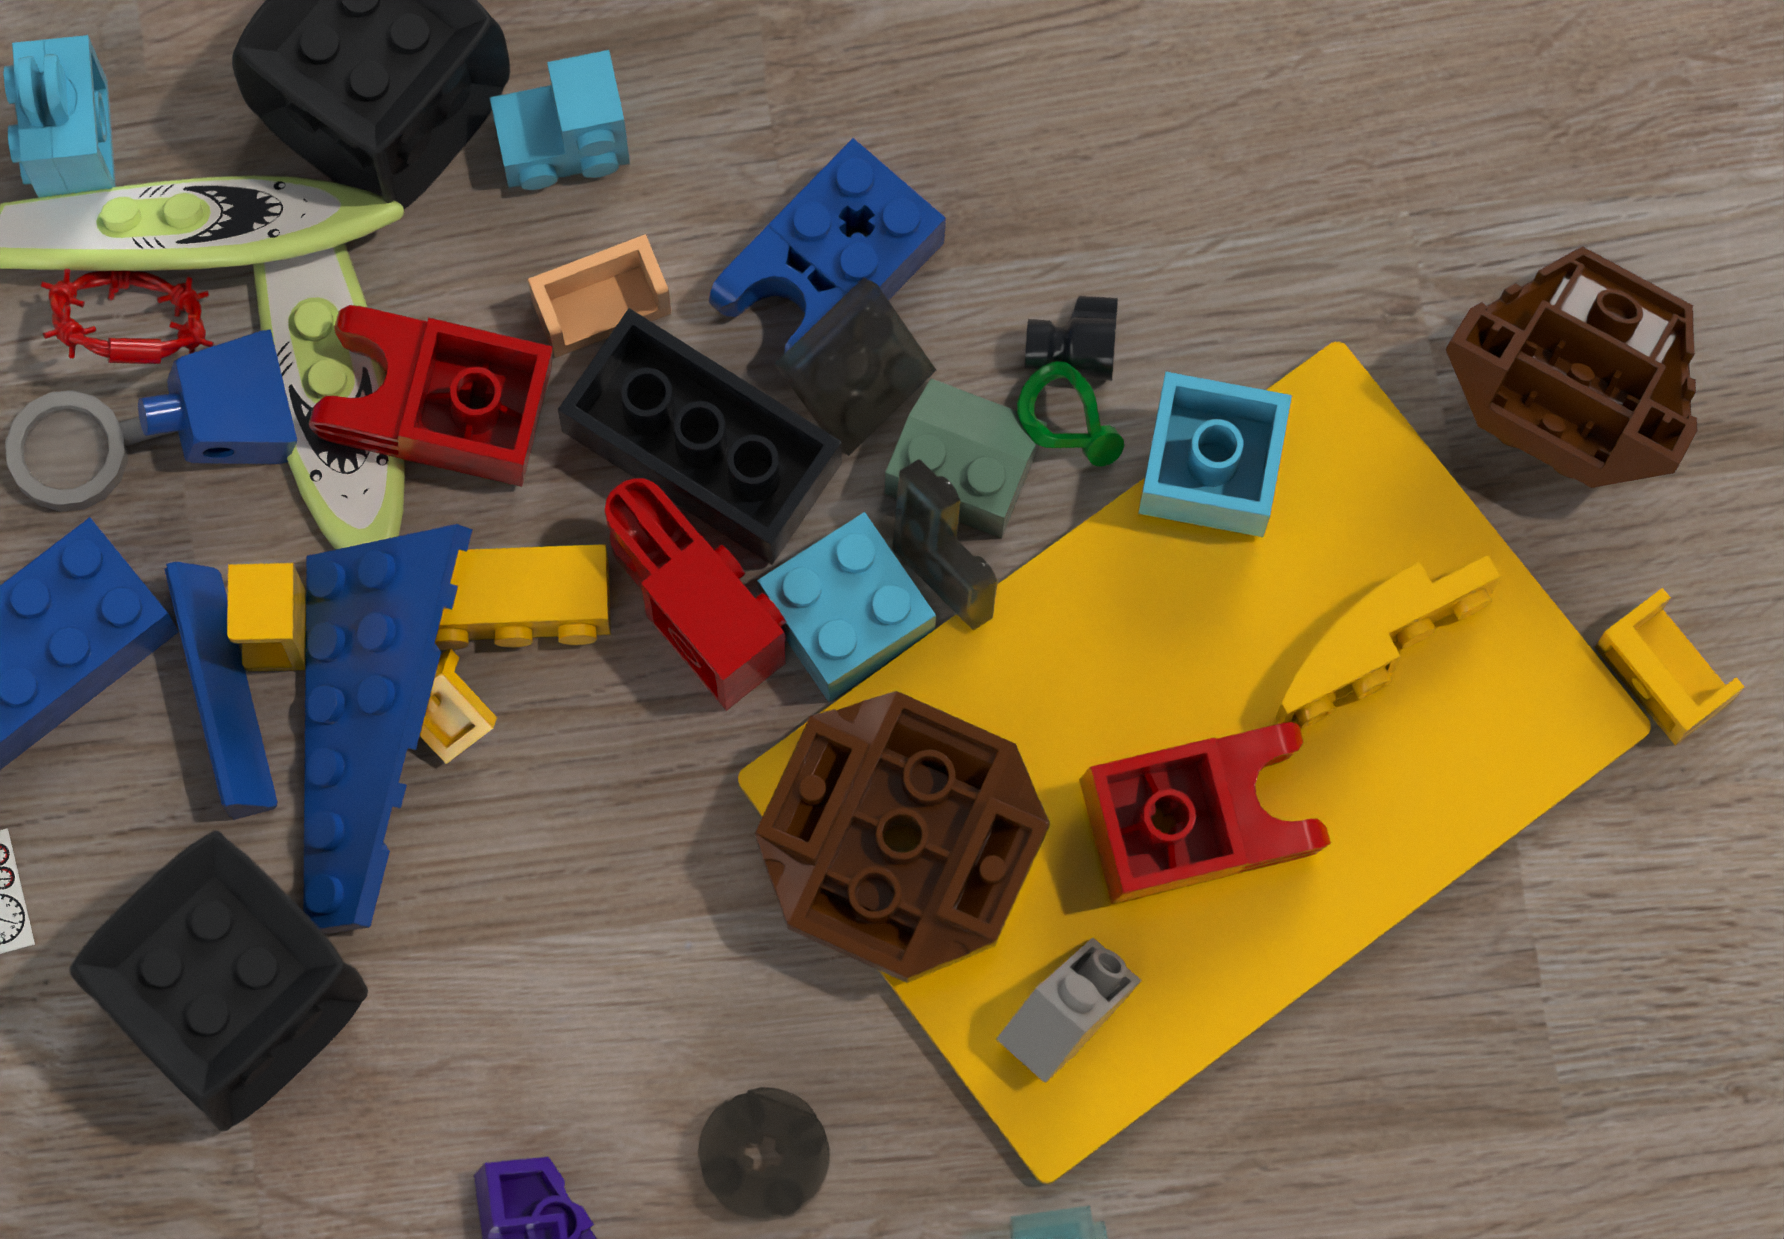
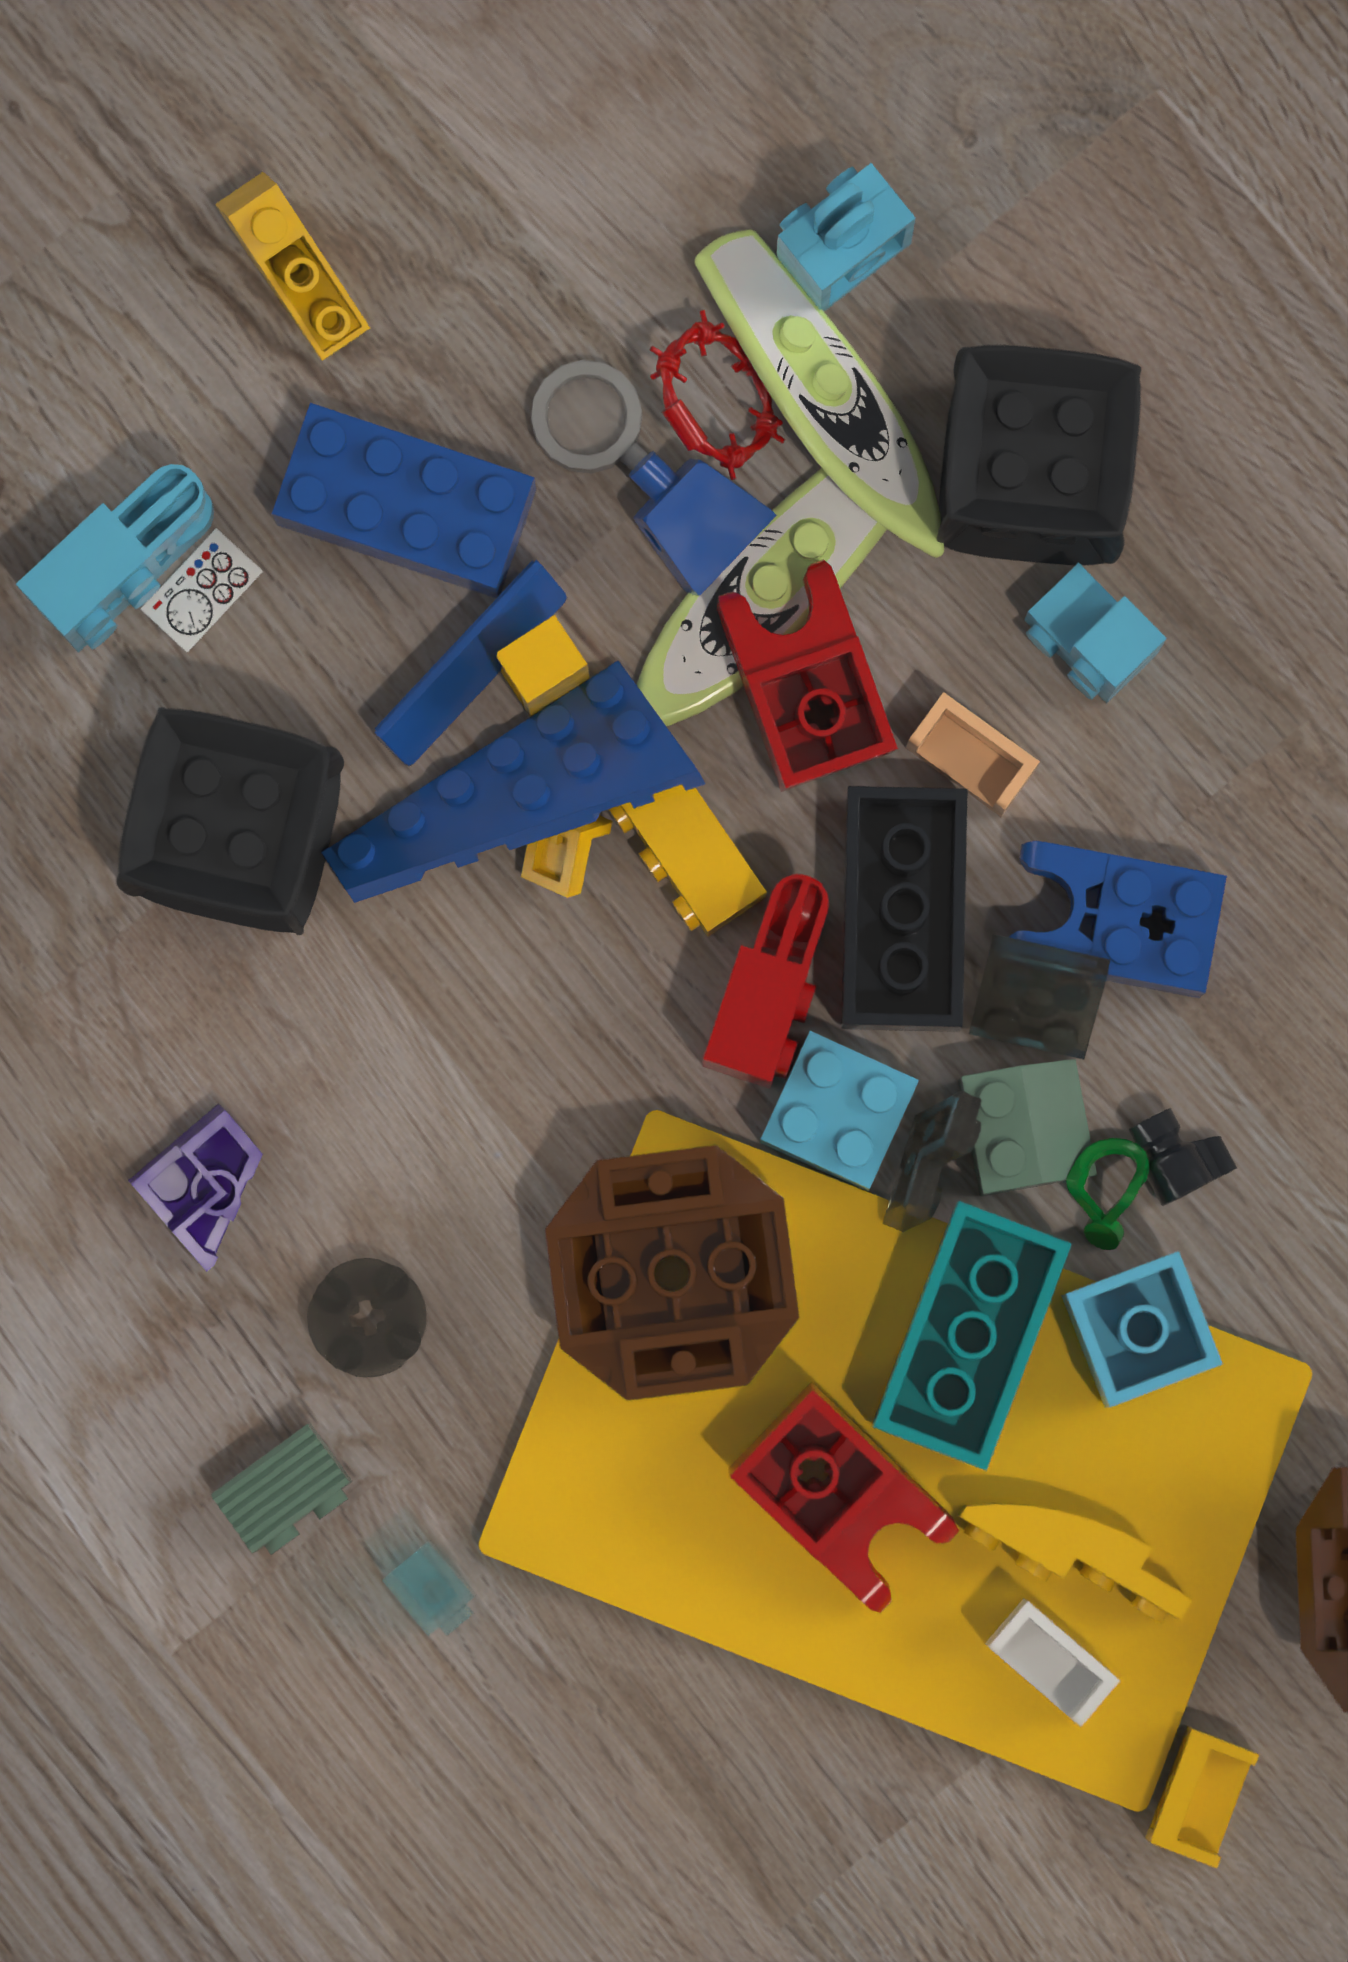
camera: 65 degrees right, 10 degrees up
light grey slope [996,938,1142,1083] -> none
none -> teal brick [871,1201,1072,1471]
none -> white panel [985,1598,1120,1727]

